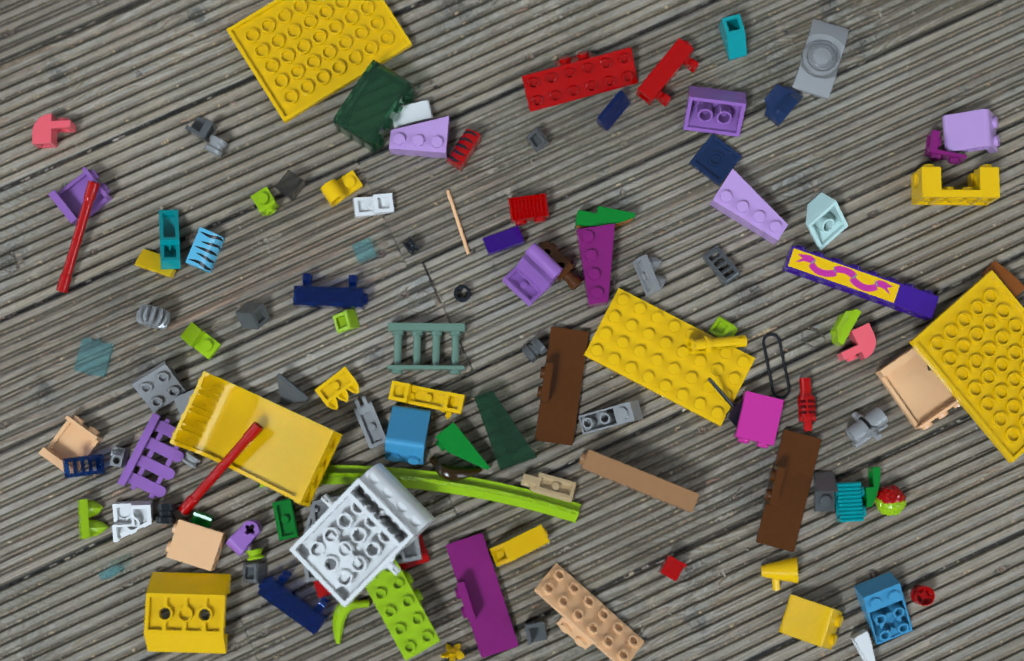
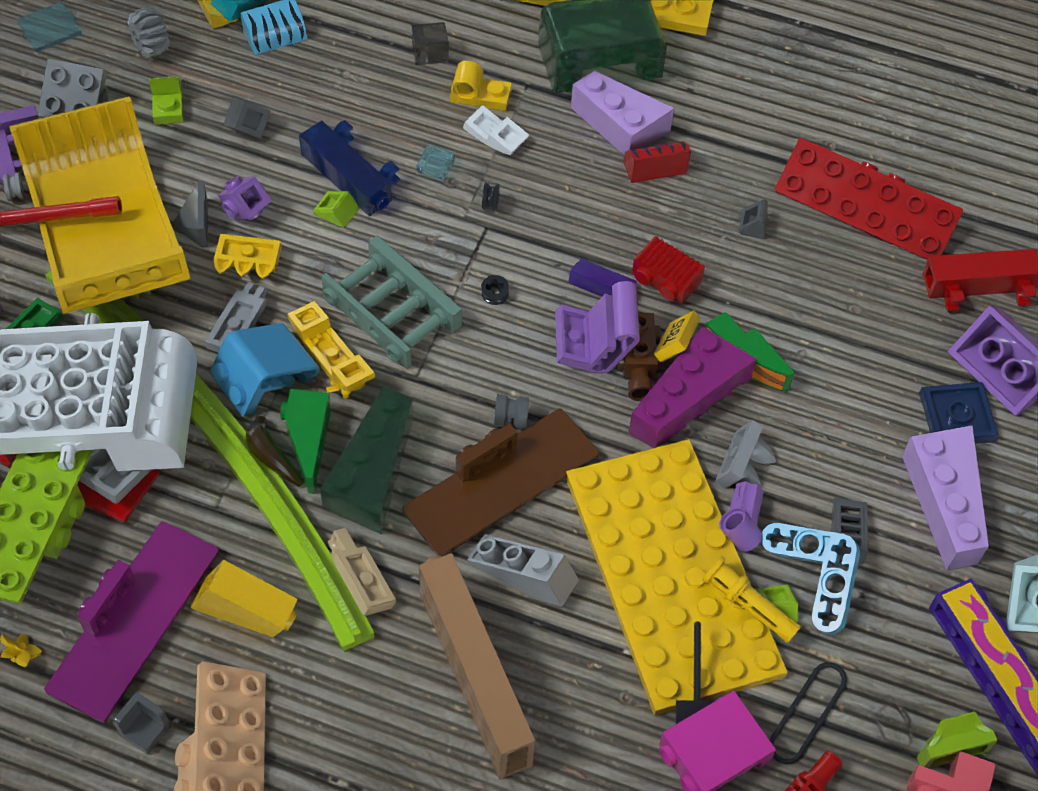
camera: 40 degrees right, 25 degrees down
lime bracket [250,186,279,216] -> none
white slope [390,100,433,129] -> none
light nougat axle [446,190,470,255] -> none
clear blue slope [597,90,630,131] -> none
none -> medium lavender brick [218,176,271,221]
none -> yellow tile [654,310,700,362]
none -> medium lavender piece [719,481,763,552]
none -> medium azure beam [761,523,860,634]

